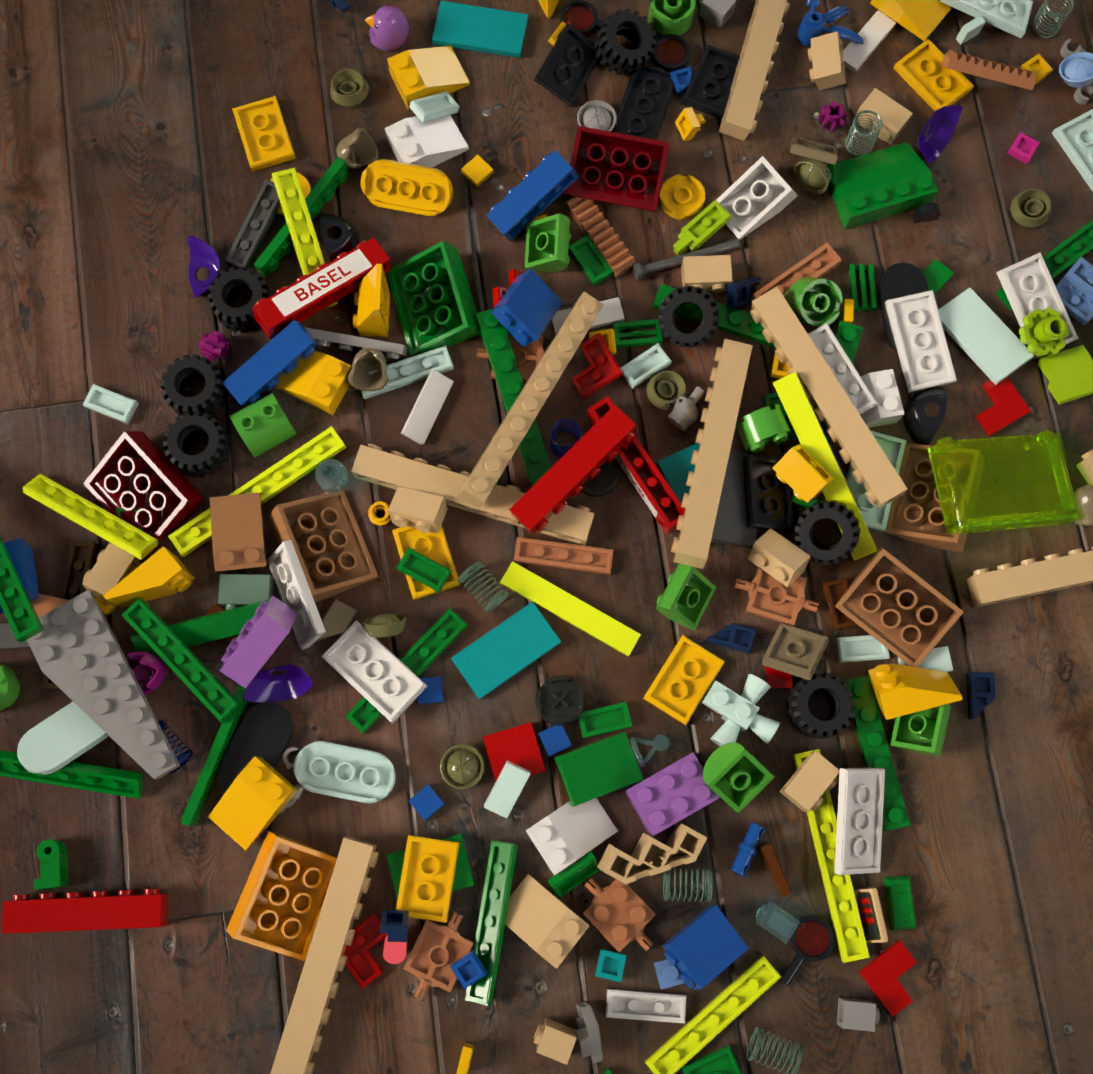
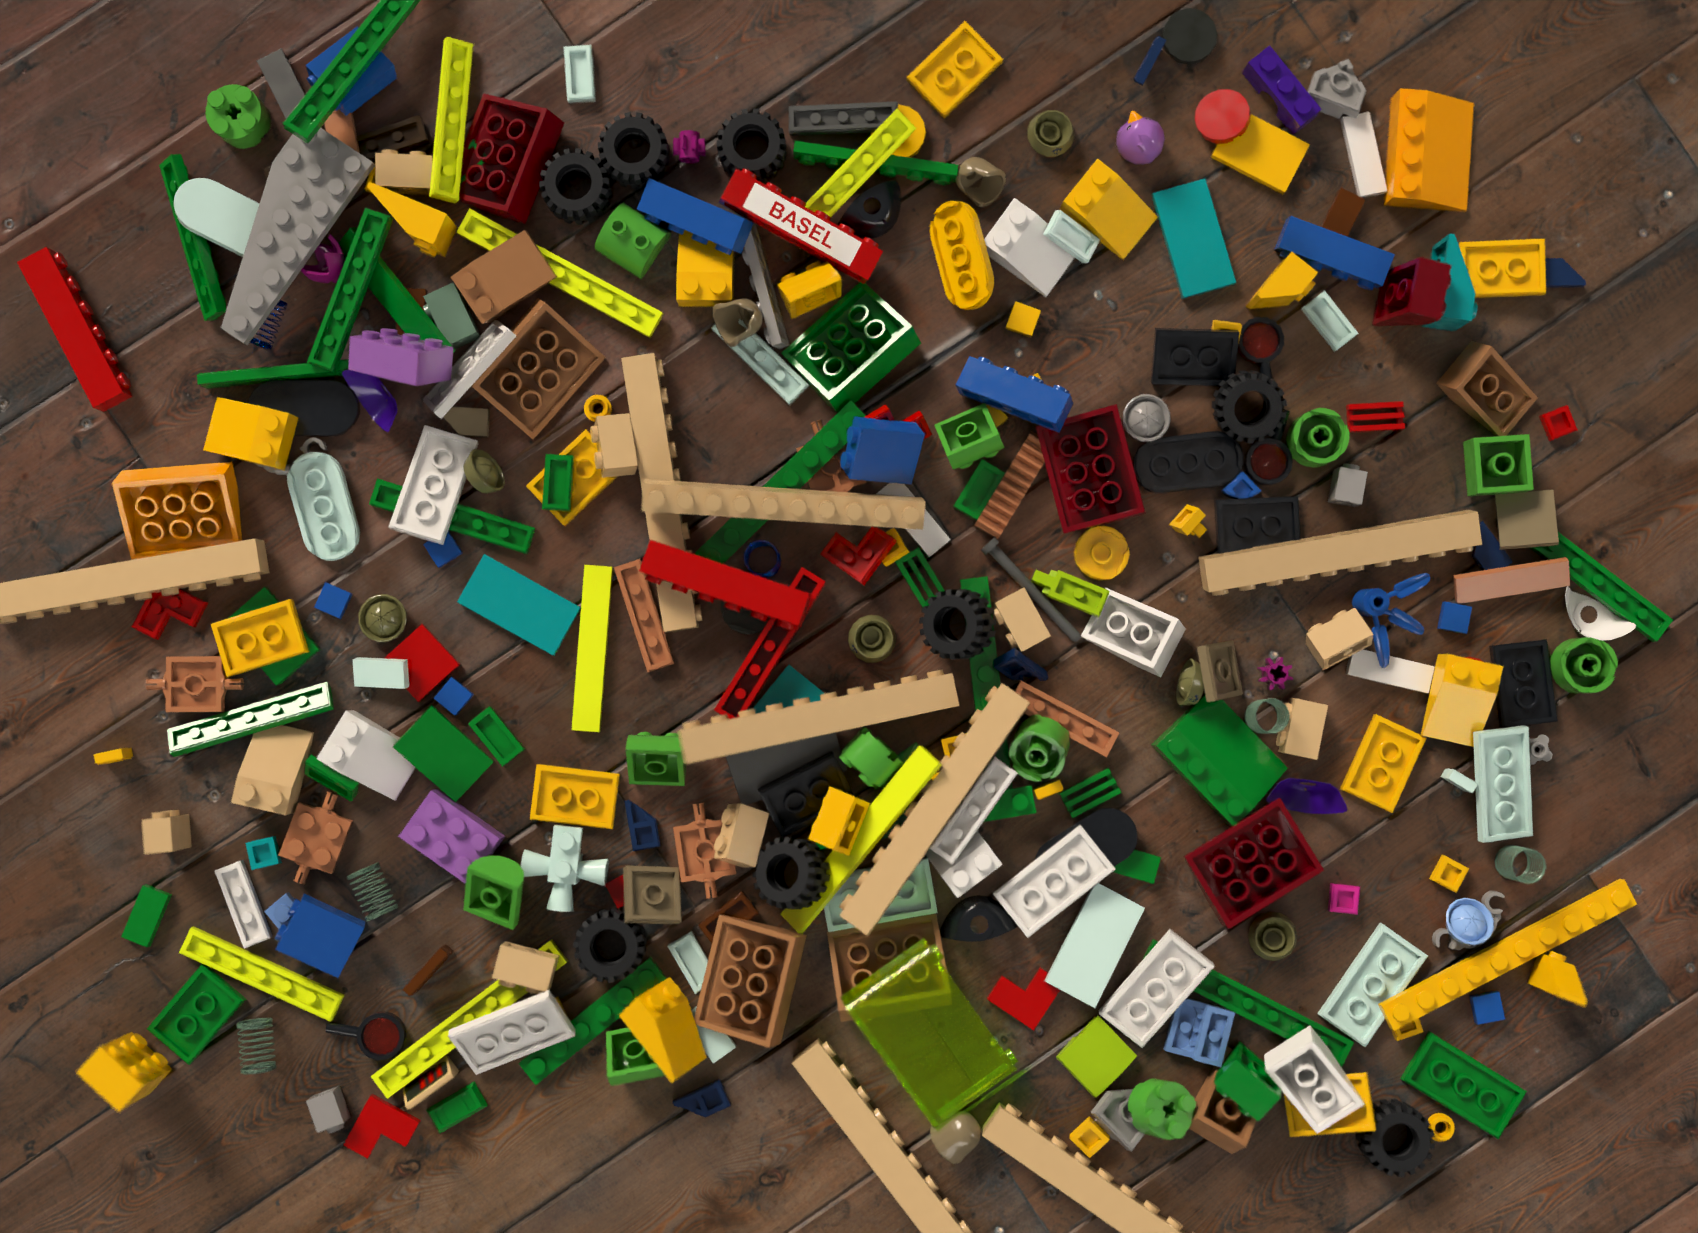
camera: 60 degrees right, 10 degrees up
green leg [33,839,68,890] -> none
dark purple piece [187,236,220,299] -> none
clear light blue head [316,459,349,493] -> none
dark blue leg [380,910,409,964] -> none
white tile [401,370,454,445] -> none
blue tile [450,950,488,989] -> none
sand green piece [458,561,509,613] -> none
pearl dark grey tile [535,675,586,726] -> none
light grey plate [576,1001,603,1063] -> none
tan brick [597,822,707,884] -> none
light aqua tile [621,343,672,390] -> none
clear light blue piece [630,735,670,768] -> none
light grey piece [667,386,704,432] -> none
blue pin [730,823,766,877] -> none
clear light blue brick [756,902,800,944] -> none
black tile [913,203,941,223] -> none
nougat gear [941,49,1036,90] -> none
lime plant [1019,308,1069,357] -> none
none -> dark red slope [1184,798,1324,929]

